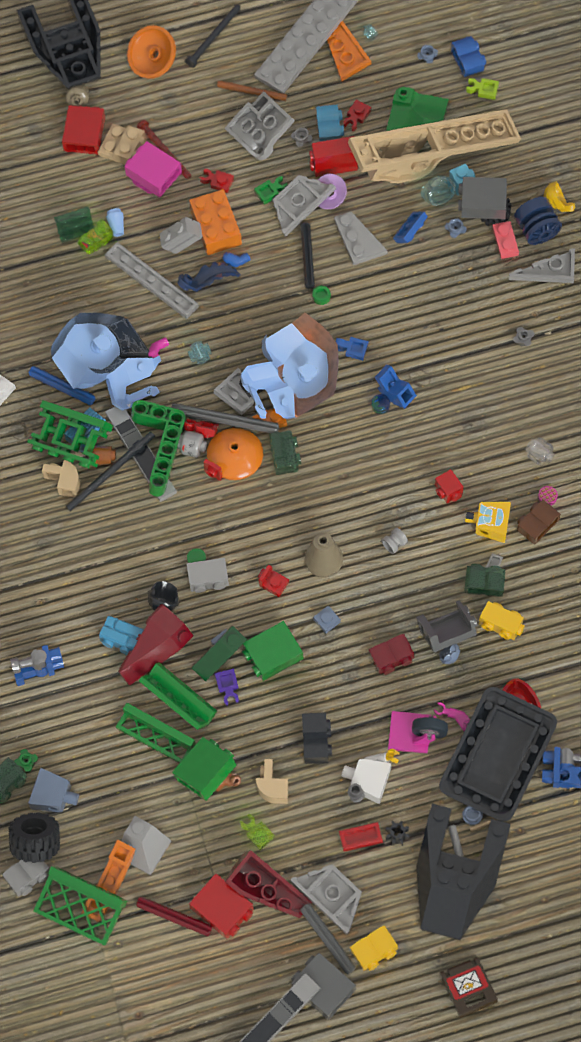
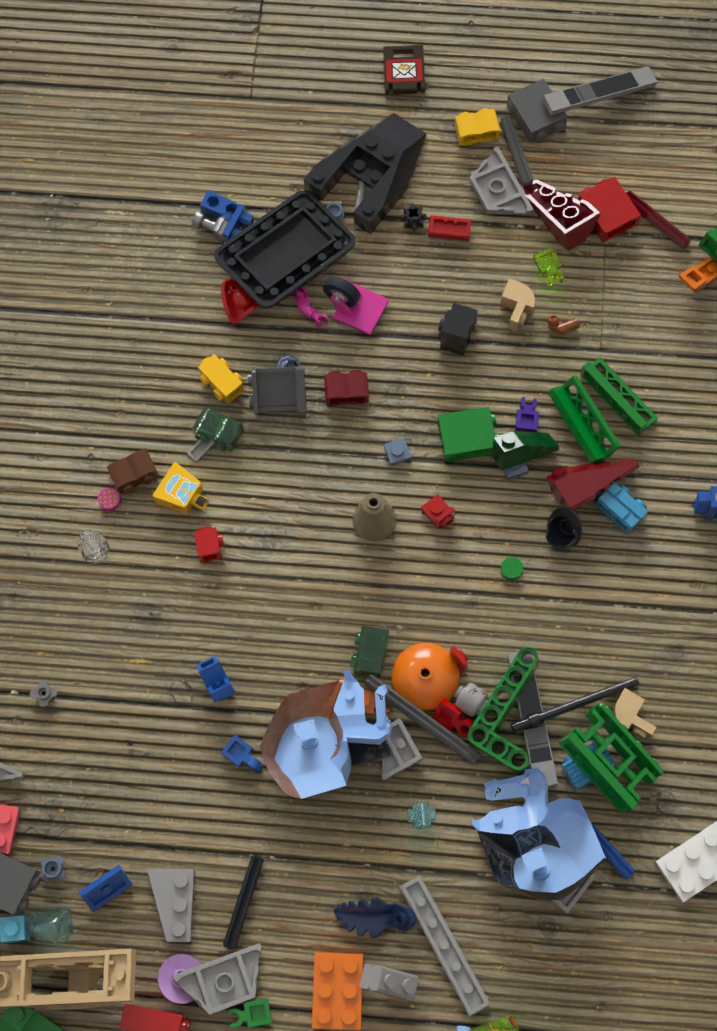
camera: 160 degrees left, 5 degrees up
dark orange brick [88,446,116,465] -> none
light grey slope [121,816,171,876] -> none
dark pink arm [148,337,169,358] -> none
green brick [172,737,236,801] -> none
light grey brick [187,558,229,593] -> none
blue arm [222,252,251,267] -> none
green tile [312,286,331,305] -> none
white torso [342,749,400,804] -> none
tile [371,394,390,414] -> none
light grey wheel [381,527,408,554] -> none

